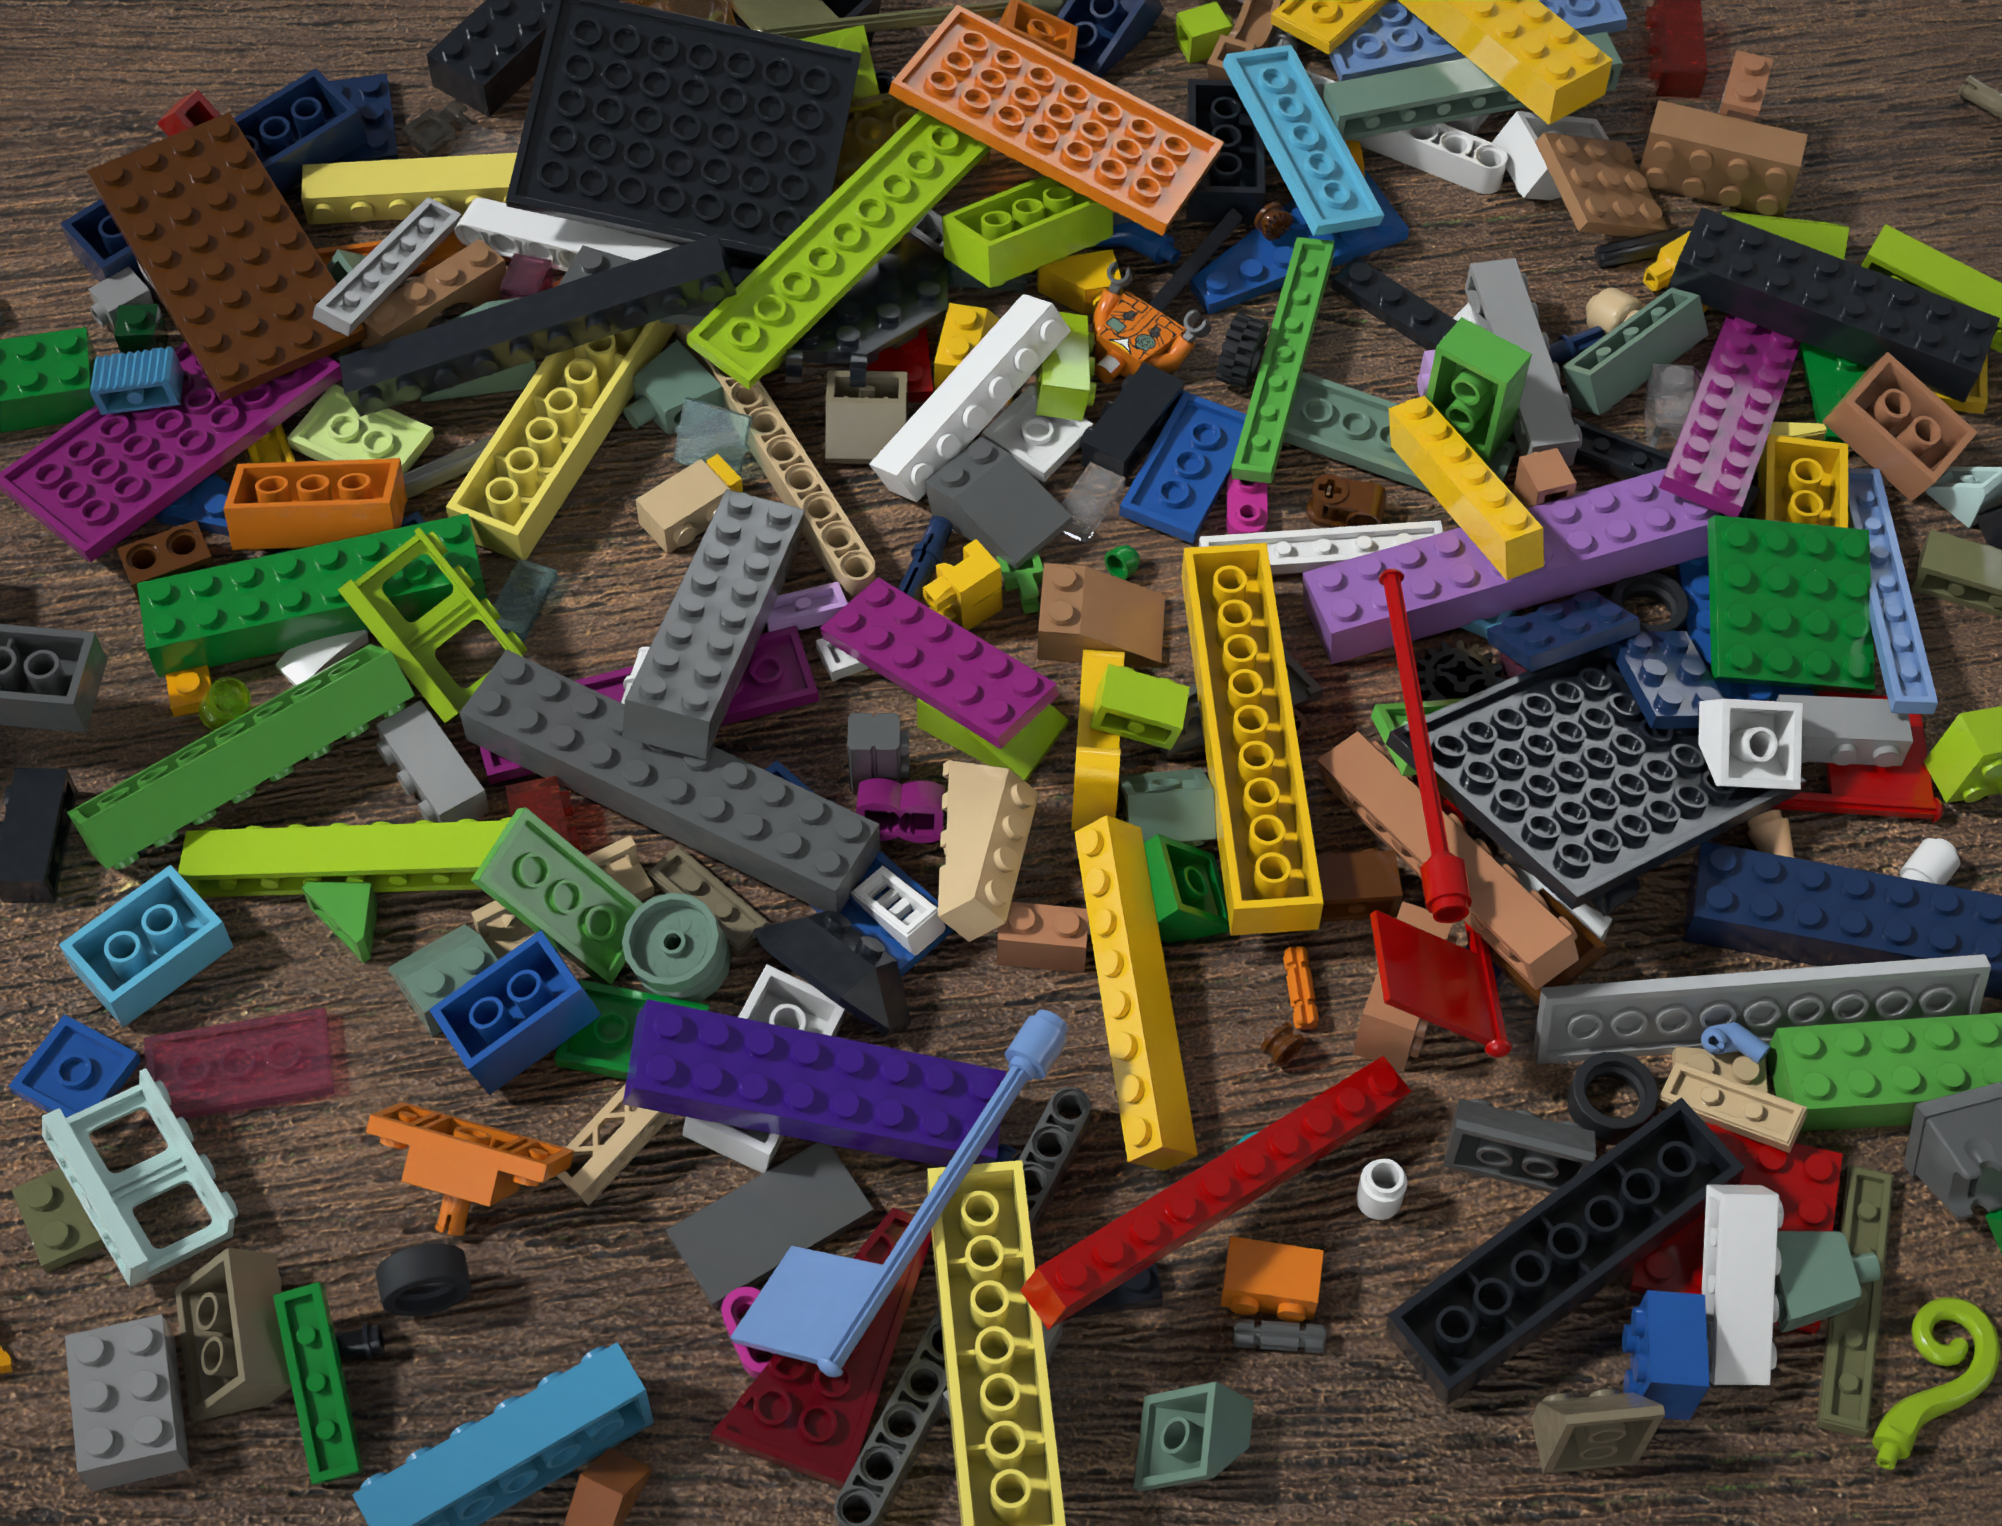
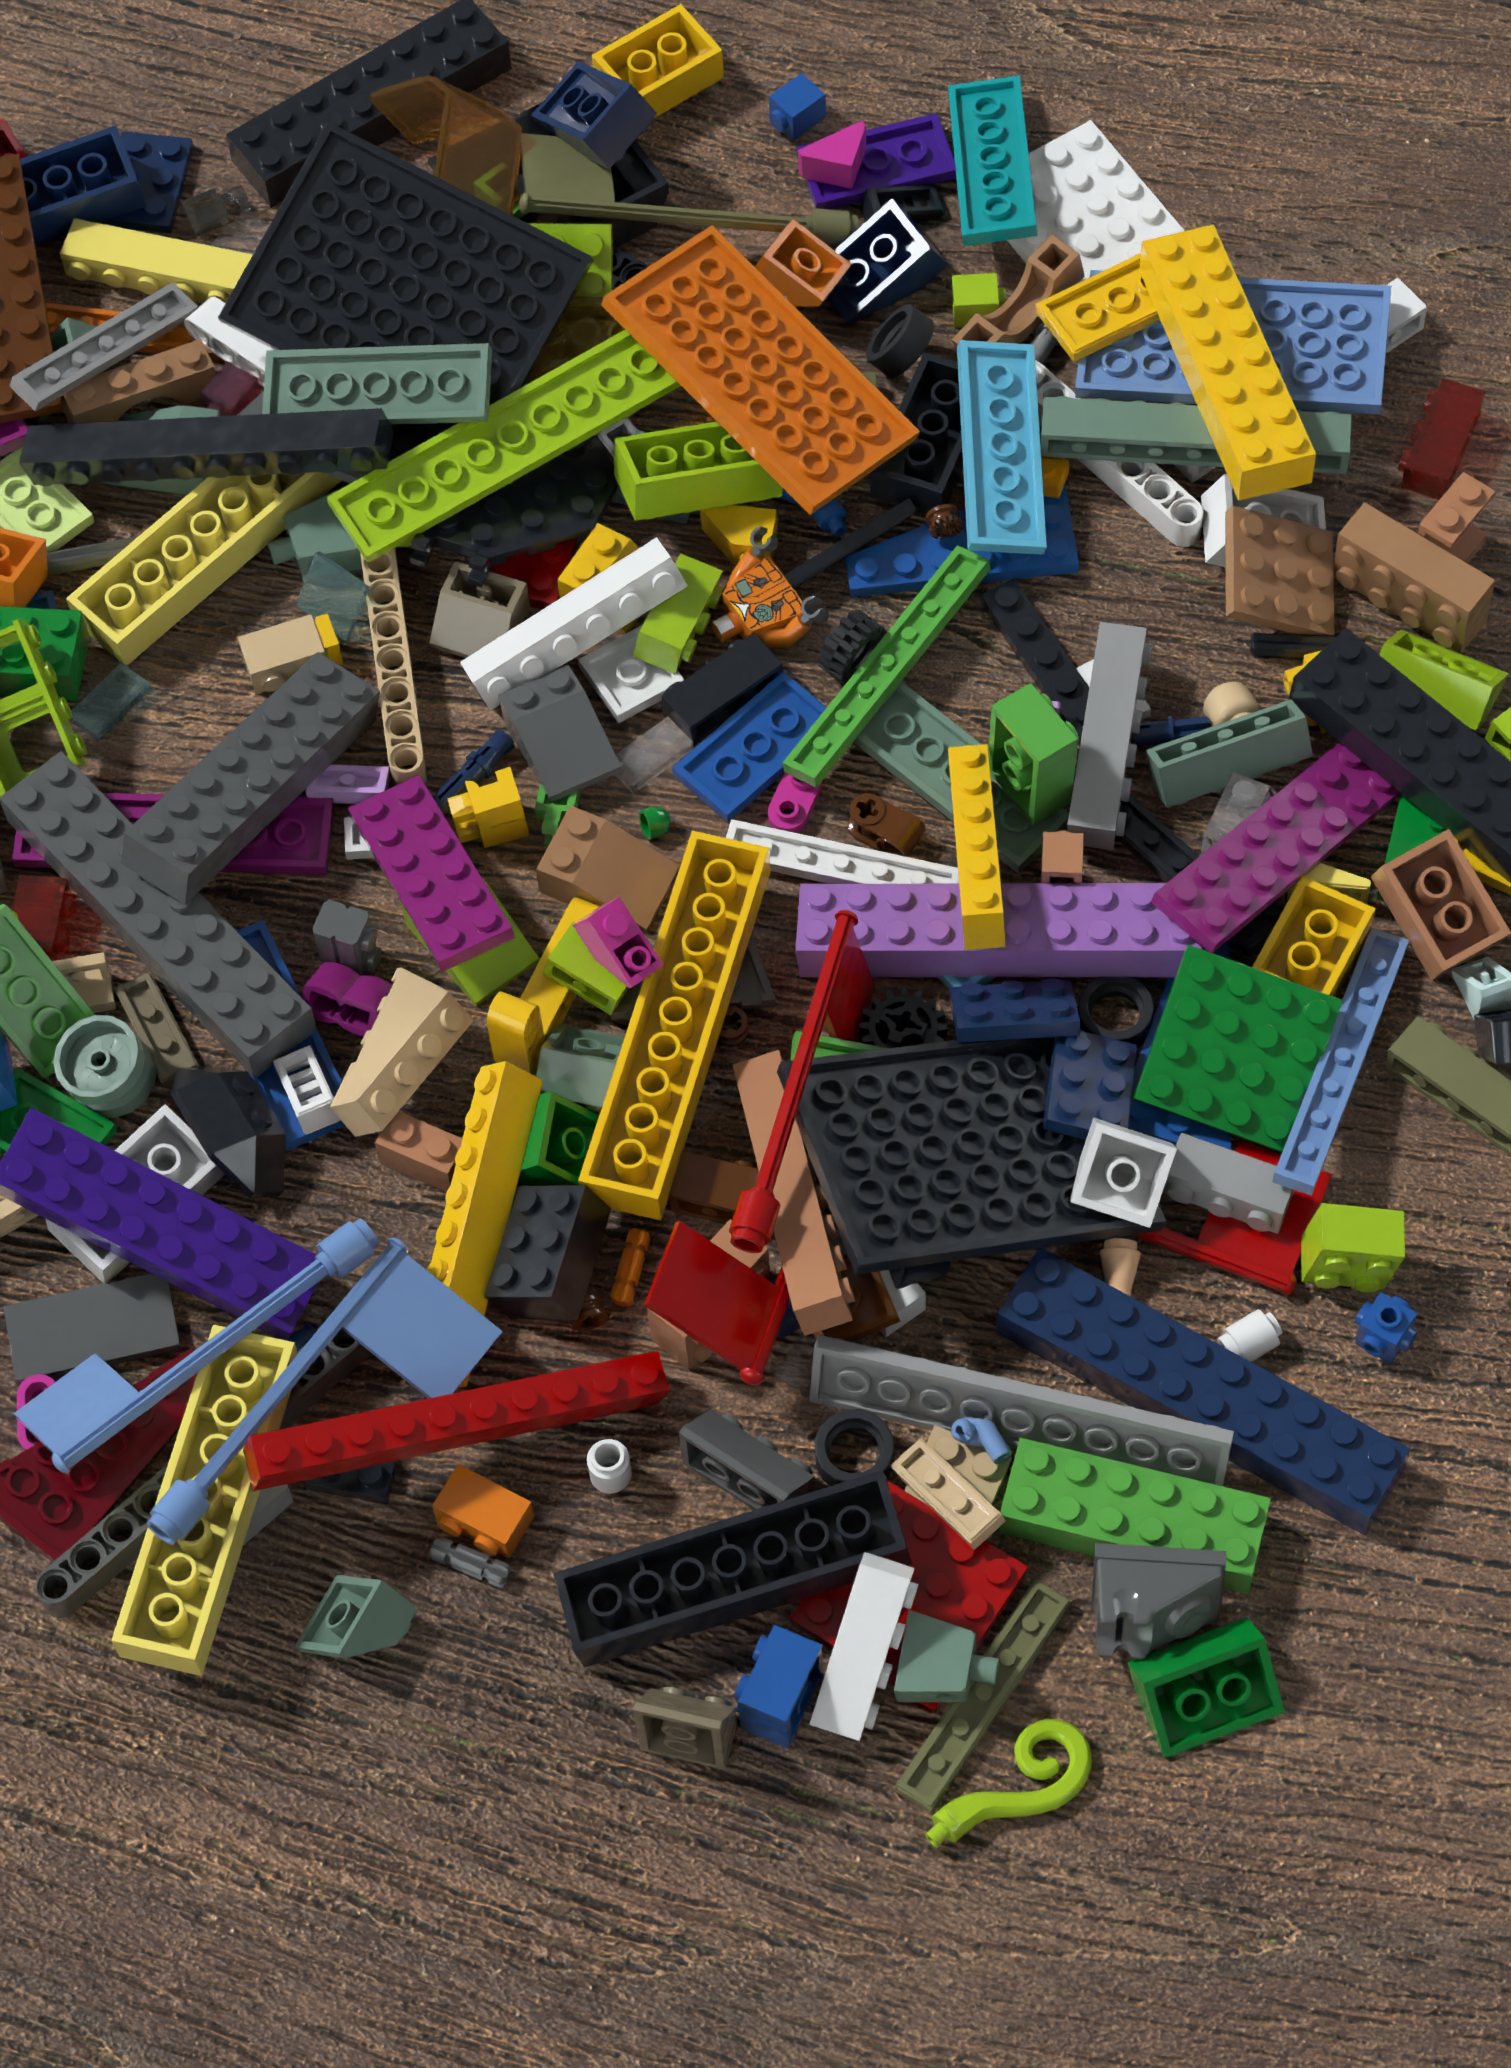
camera: 25 degrees right, 5 degrees up
none -> medium blue flag [147,1237,503,1545]
none -> sand green plate [262,343,492,425]
none -> black brick [484,1185,612,1320]
none -> dark pink slope [573,897,664,988]
none -> black tyre [866,304,935,378]

